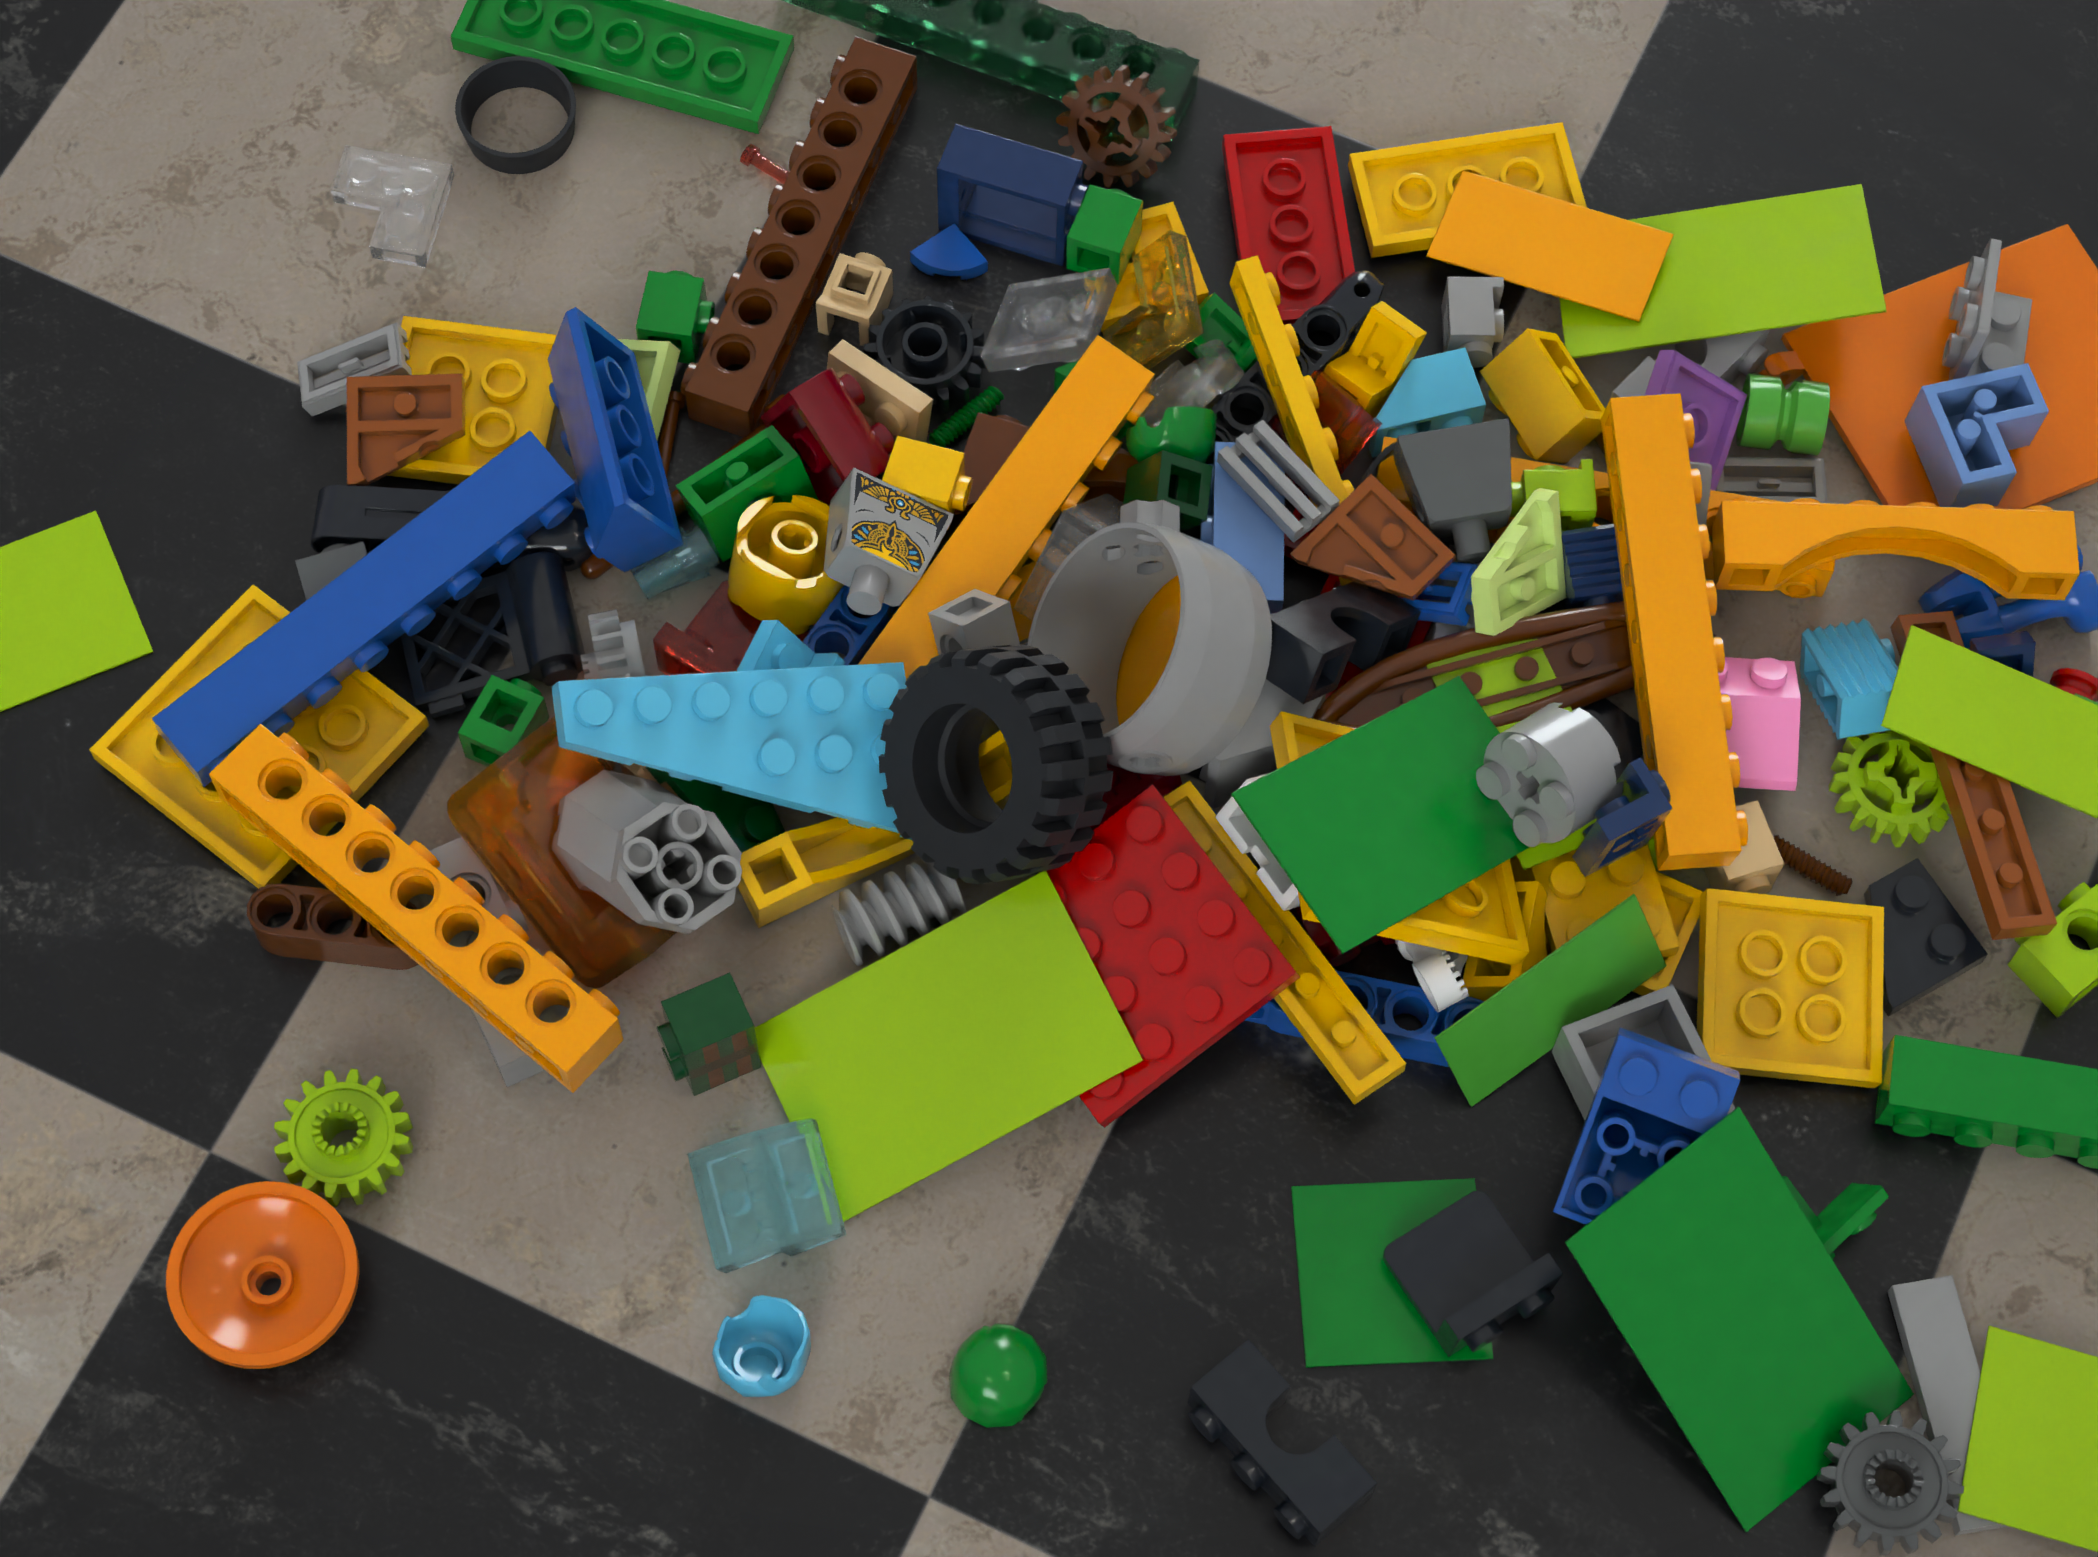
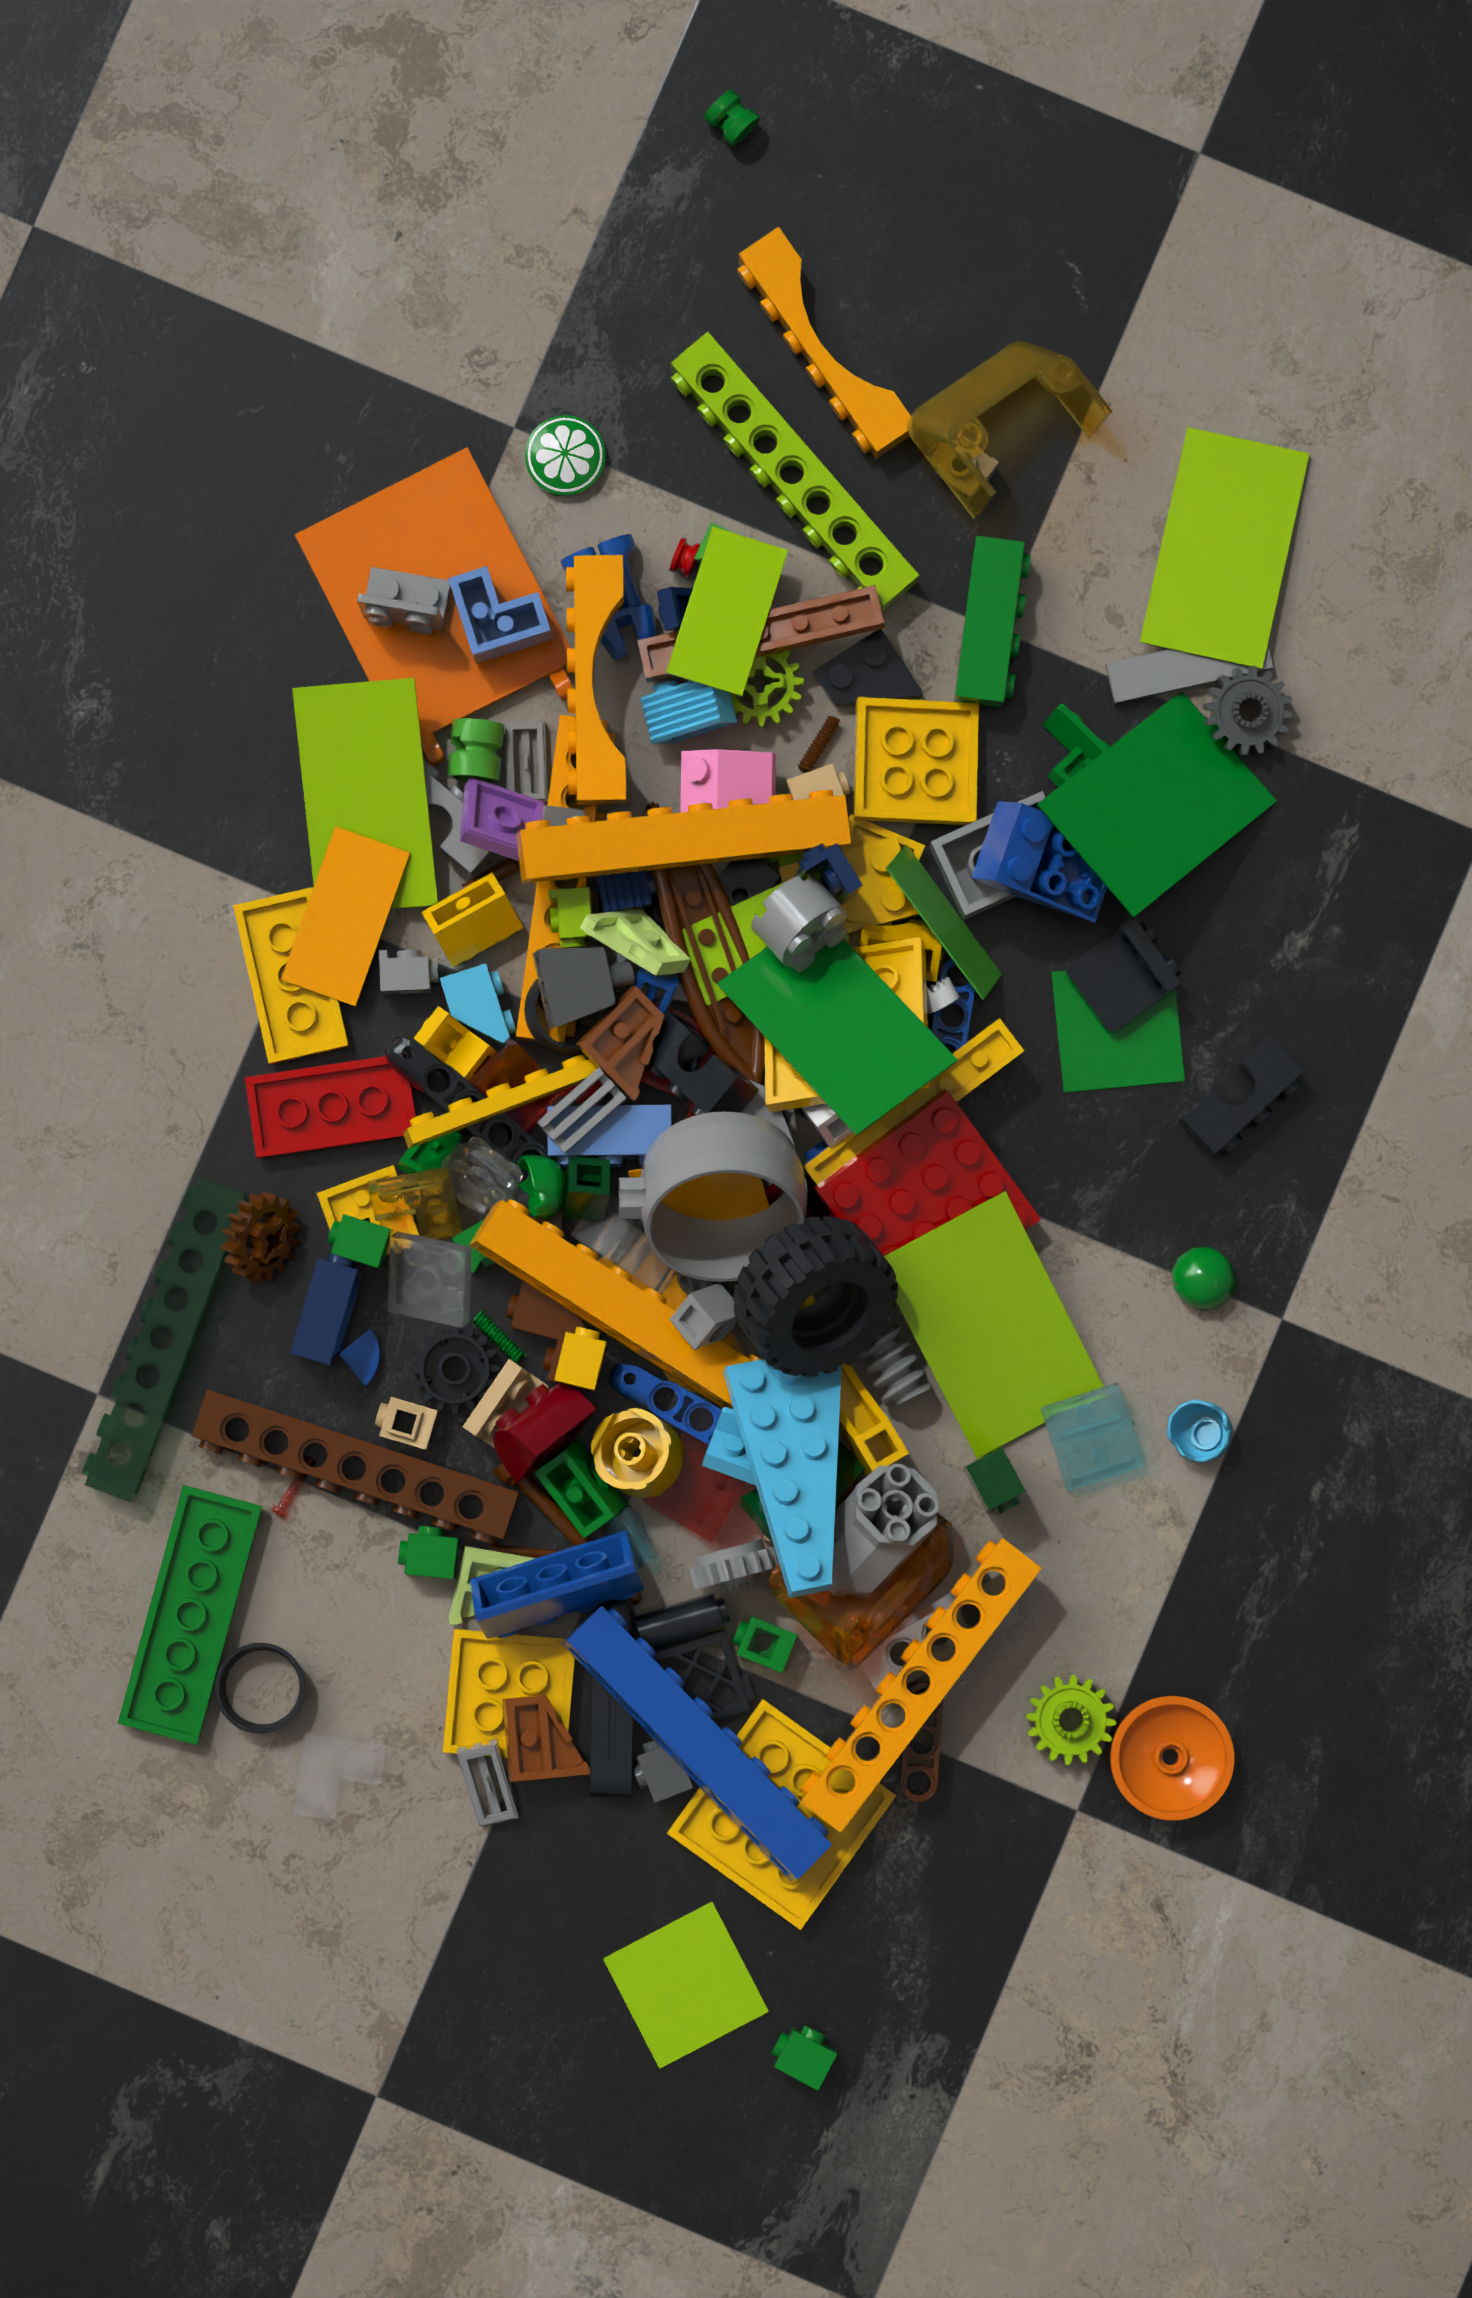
camera: 90 degrees left, 20 degrees up
light grey torso [824,468,954,615] -> none

